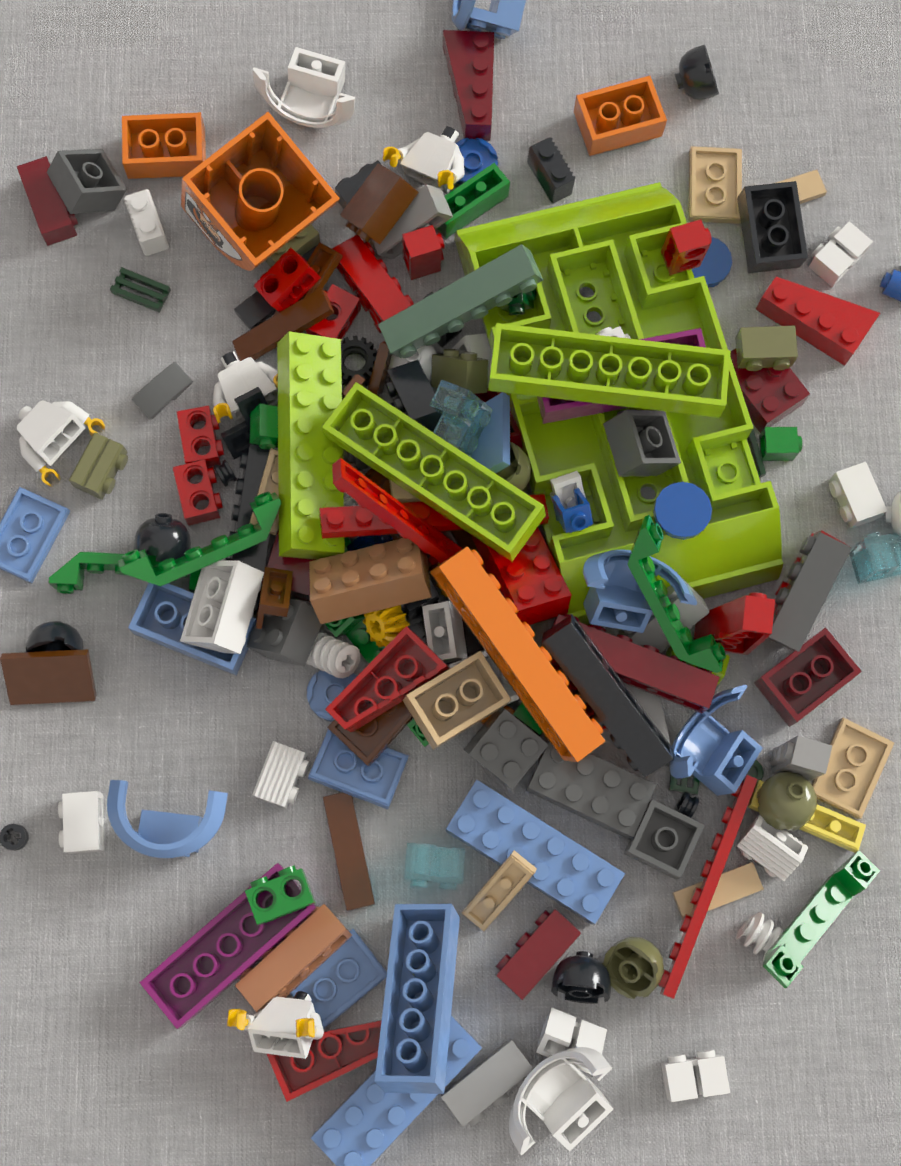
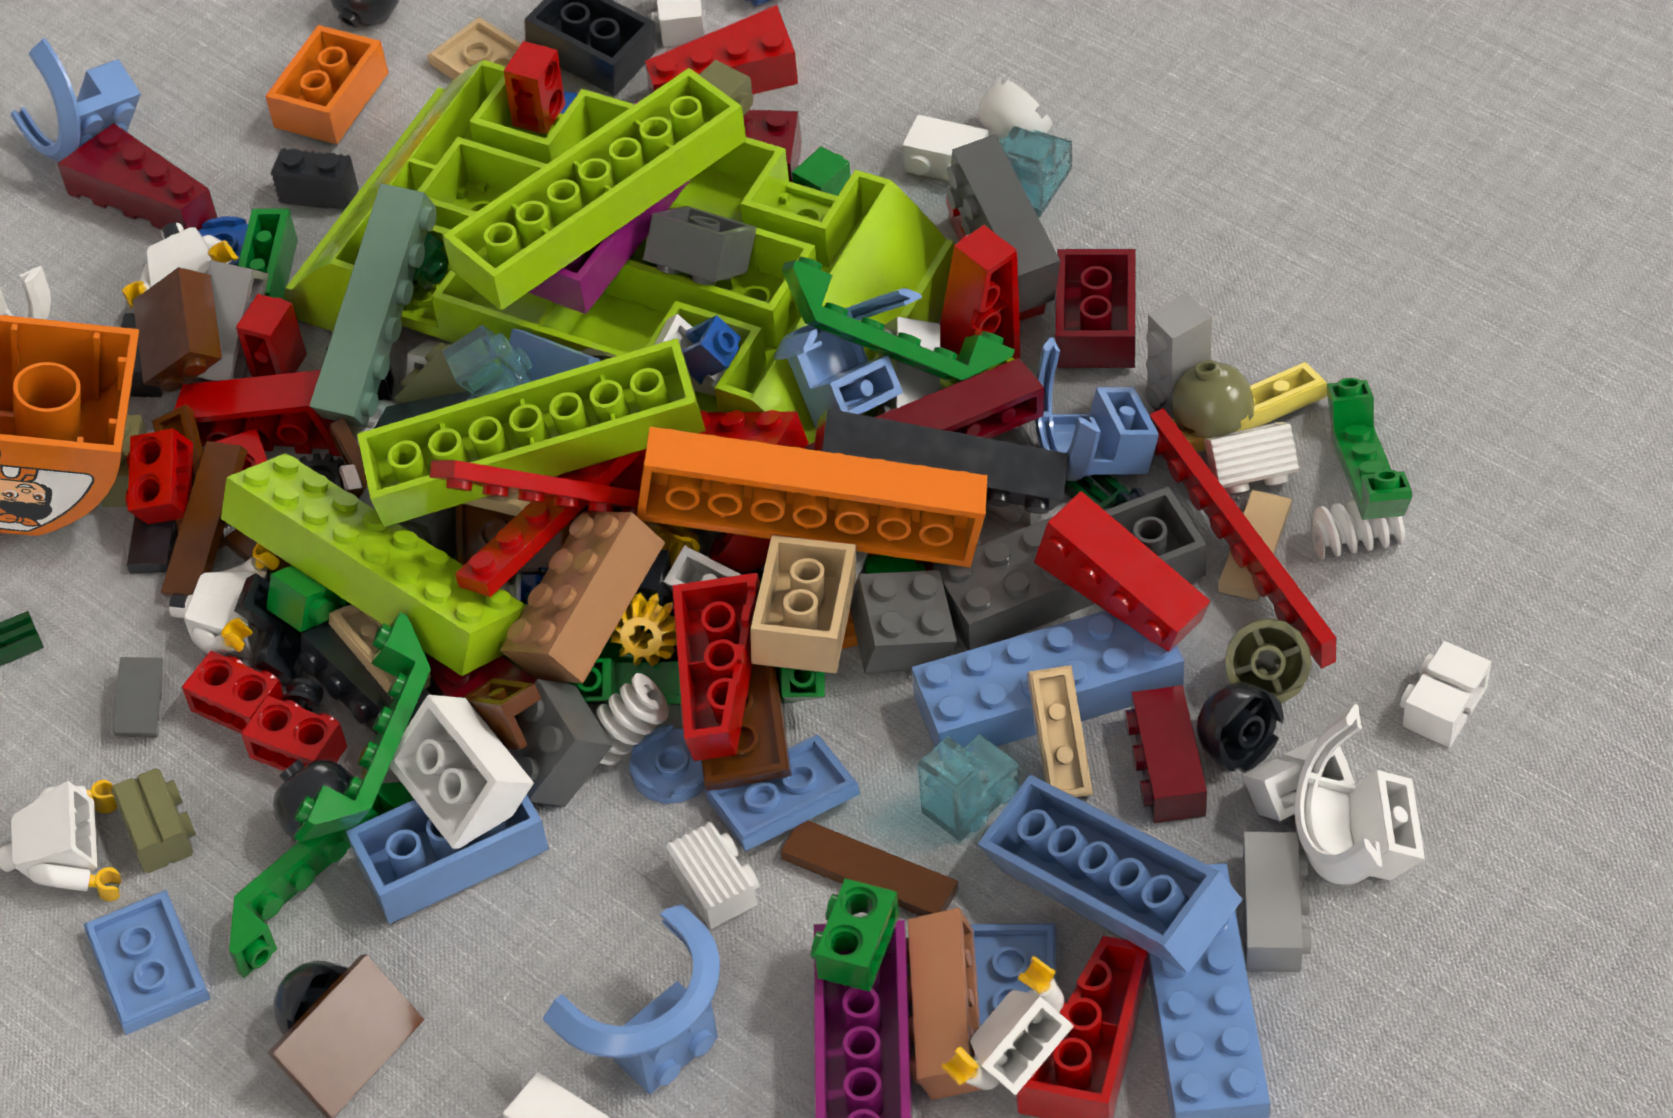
camera: 40 degrees left, 25 degrees down
blue tile [653,482,712,540] -> none
tan tile [811,718,894,819] -> none
none -> red wedge [1034,491,1211,652]

